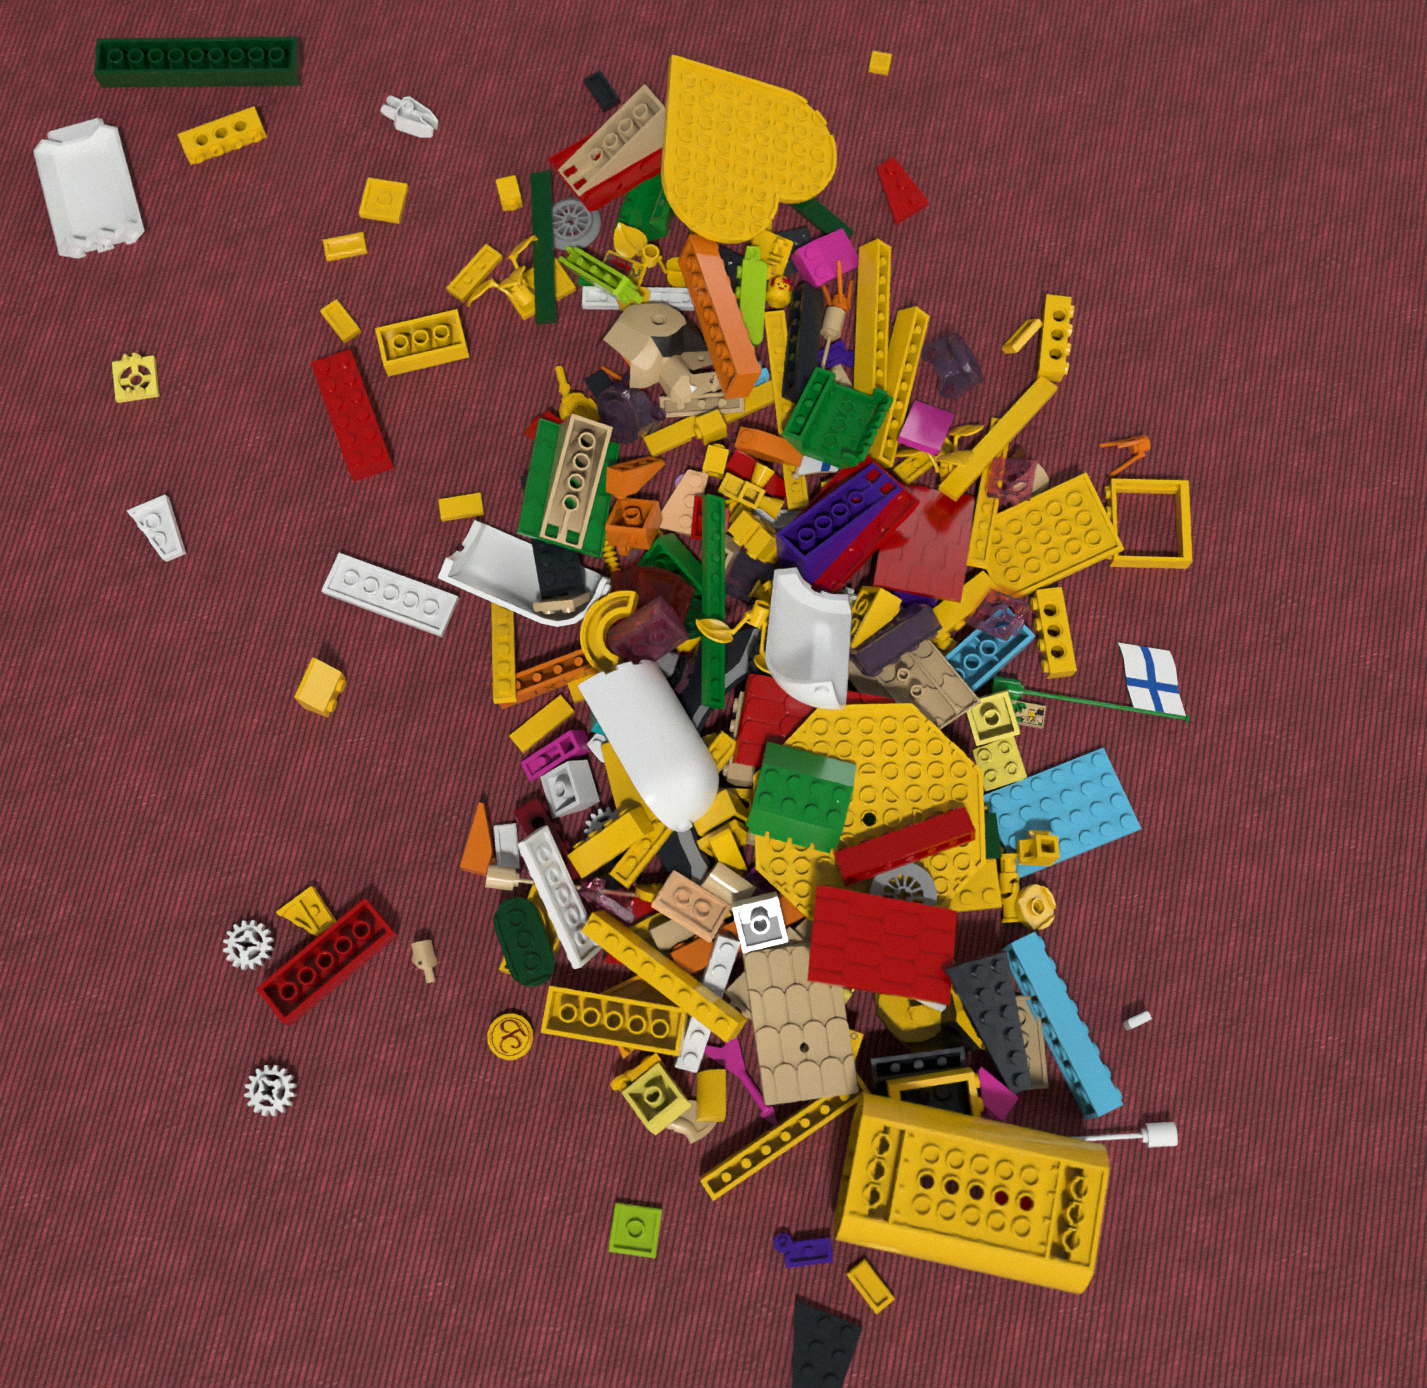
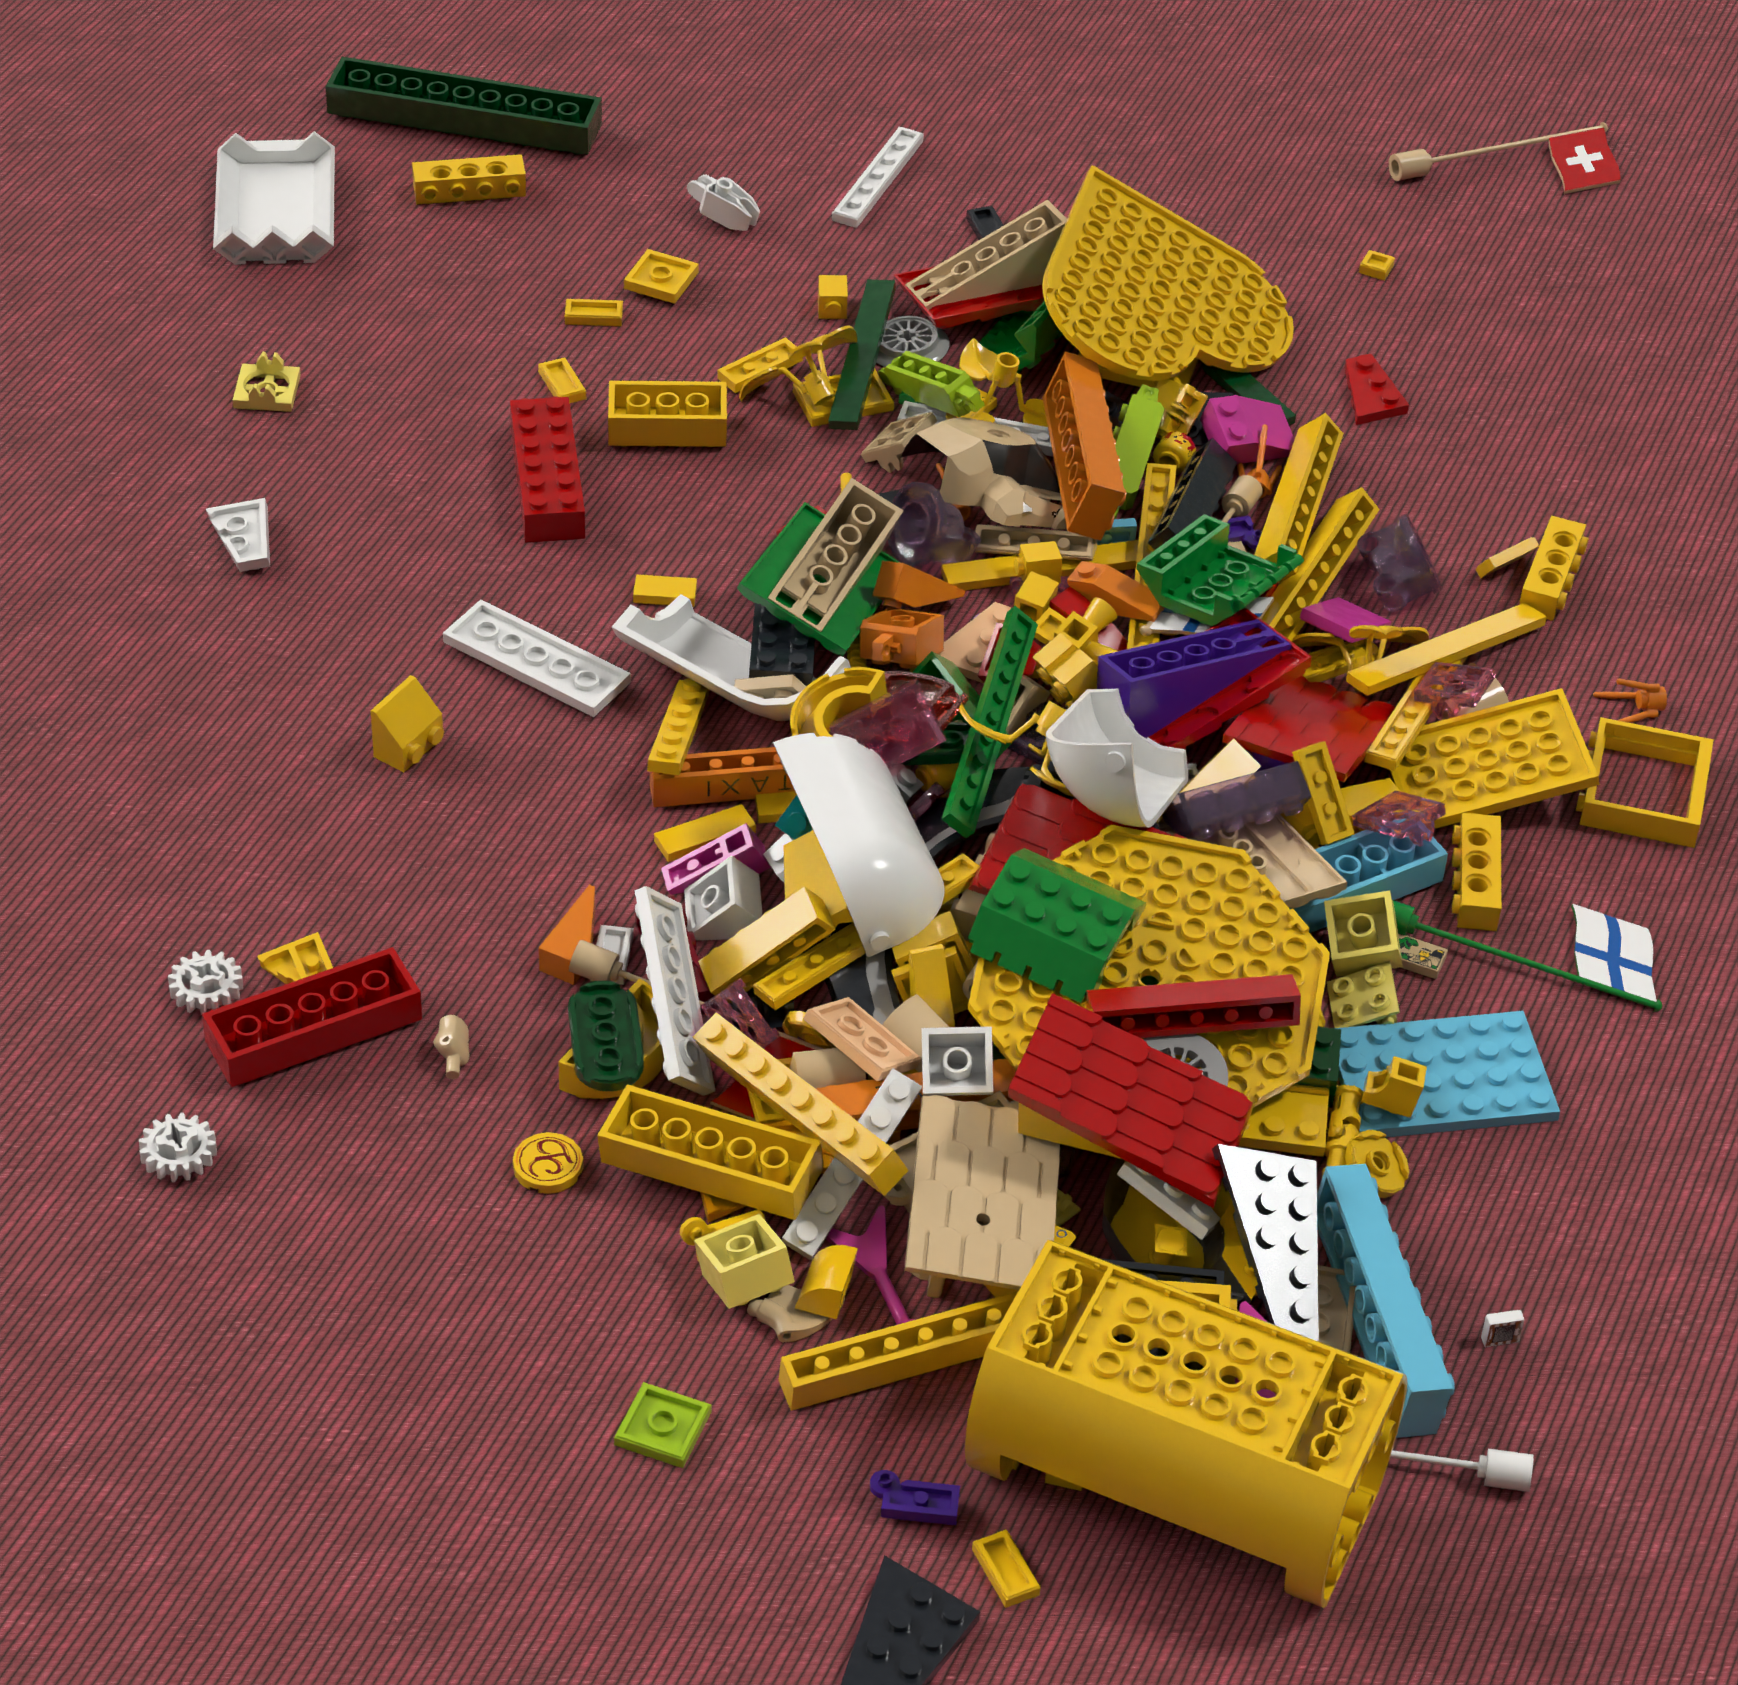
camera: 10 degrees right, 30 degrees down
none -> white tile [832,127,924,228]
none -> tan piece [861,412,938,473]
none -> yellow plate [1292,741,1355,845]

